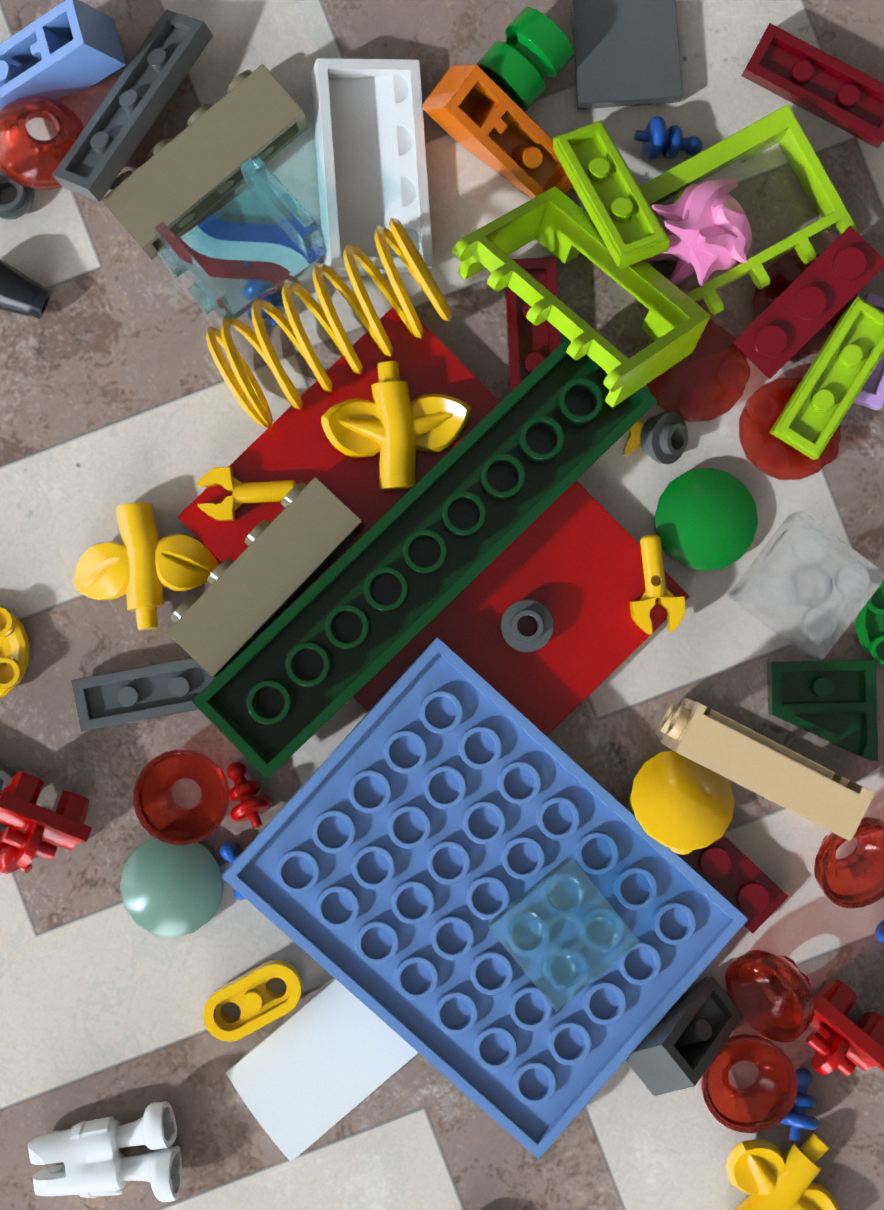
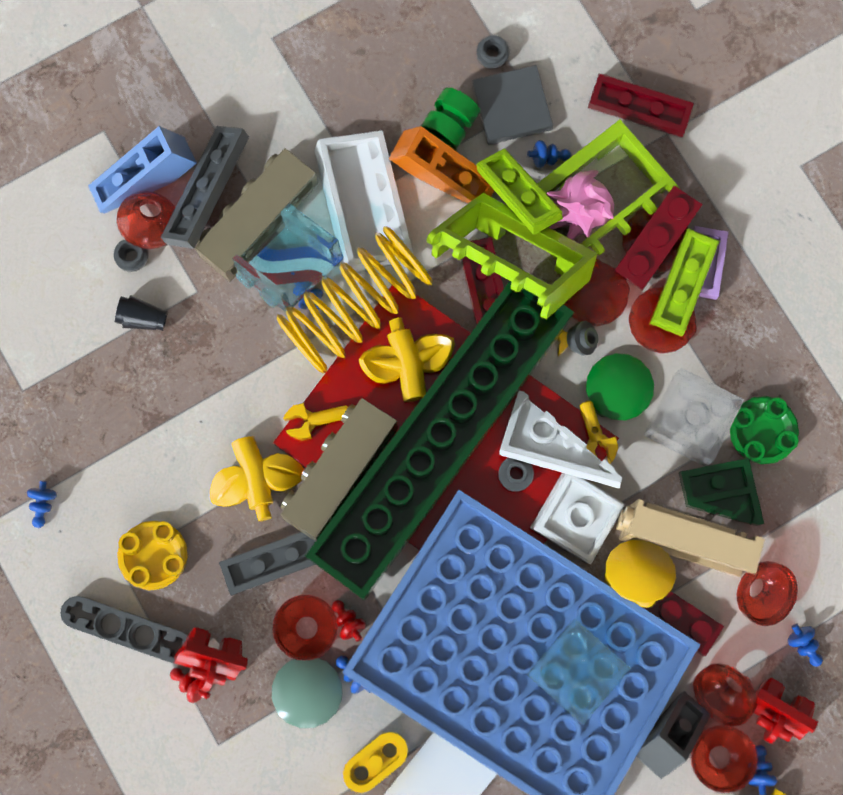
camera: 15 degrees left, 10 degrees down
none -> white wing [500,391,622,488]
none -> white tile [530,472,625,565]

